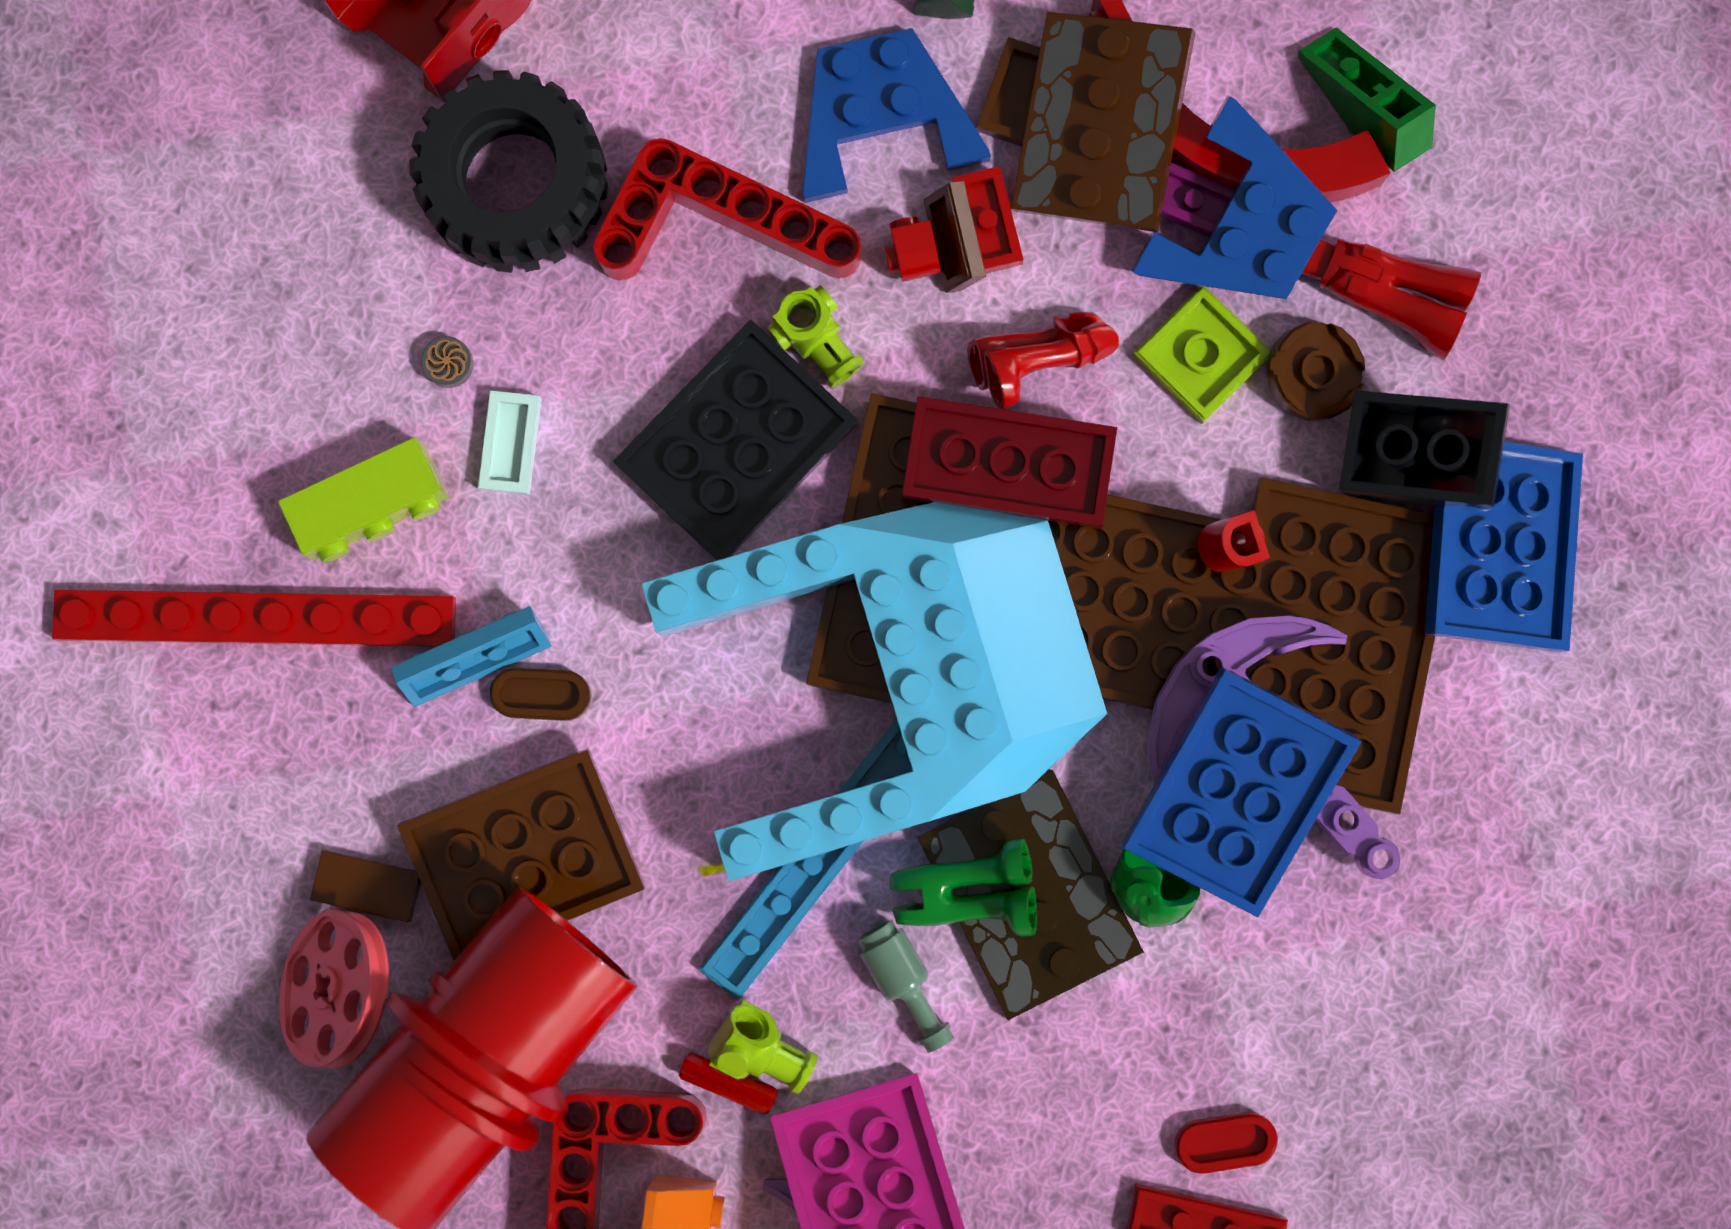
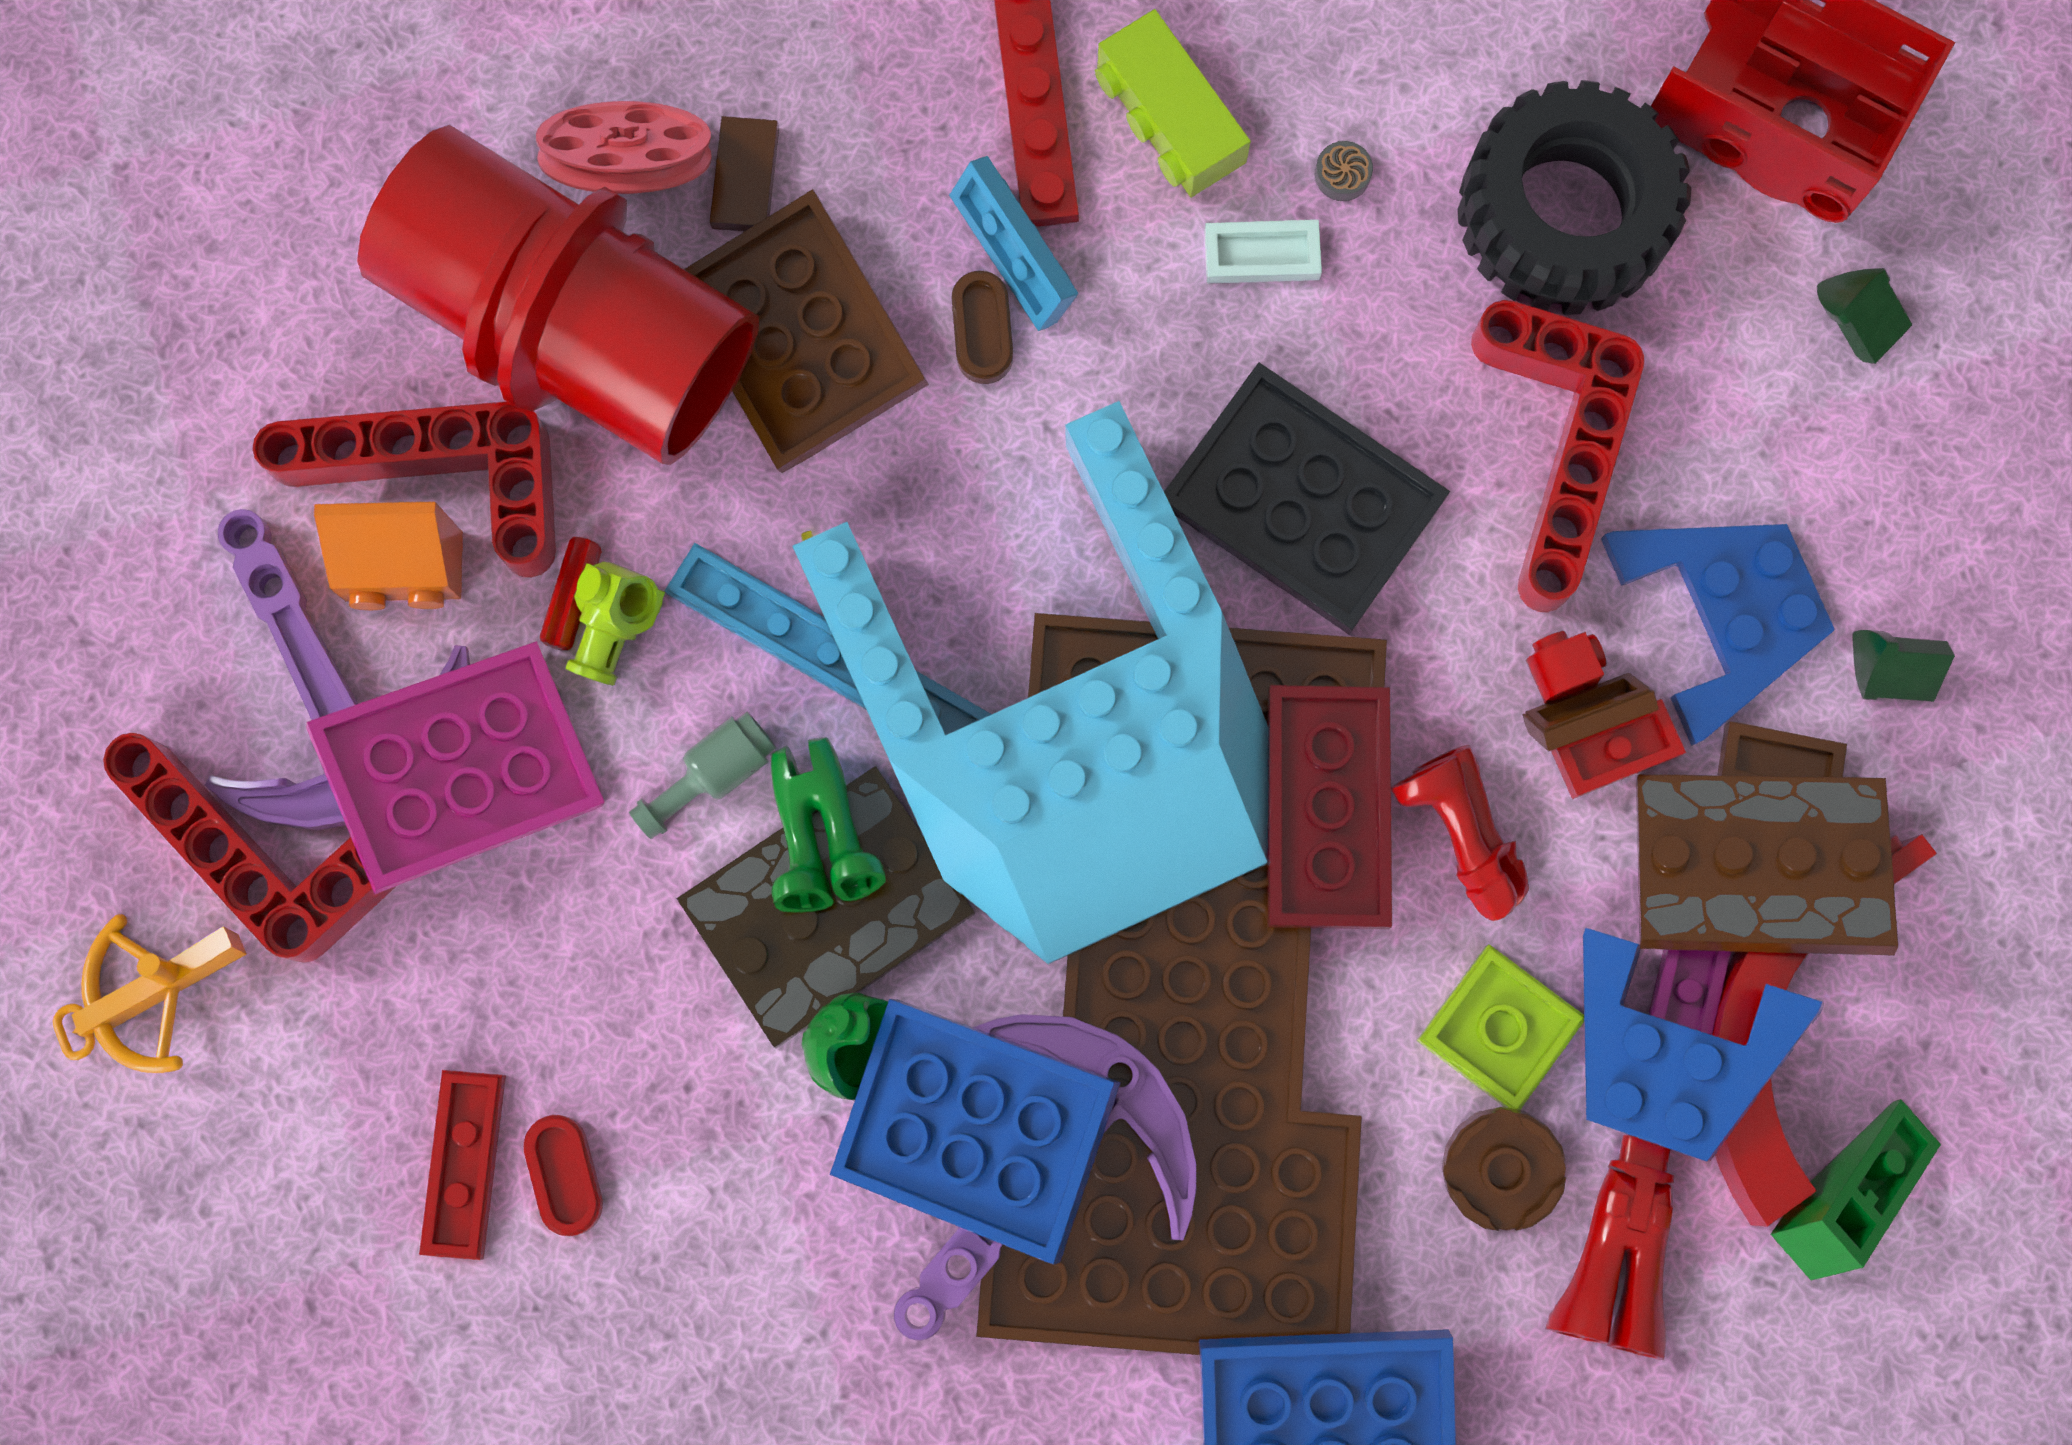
camera: 80 degrees right, 5 degrees down
lime connector [766,285,866,390] -> none
red plate [1198,510,1270,572] -> none
black slope [1339,390,1510,507] -> none

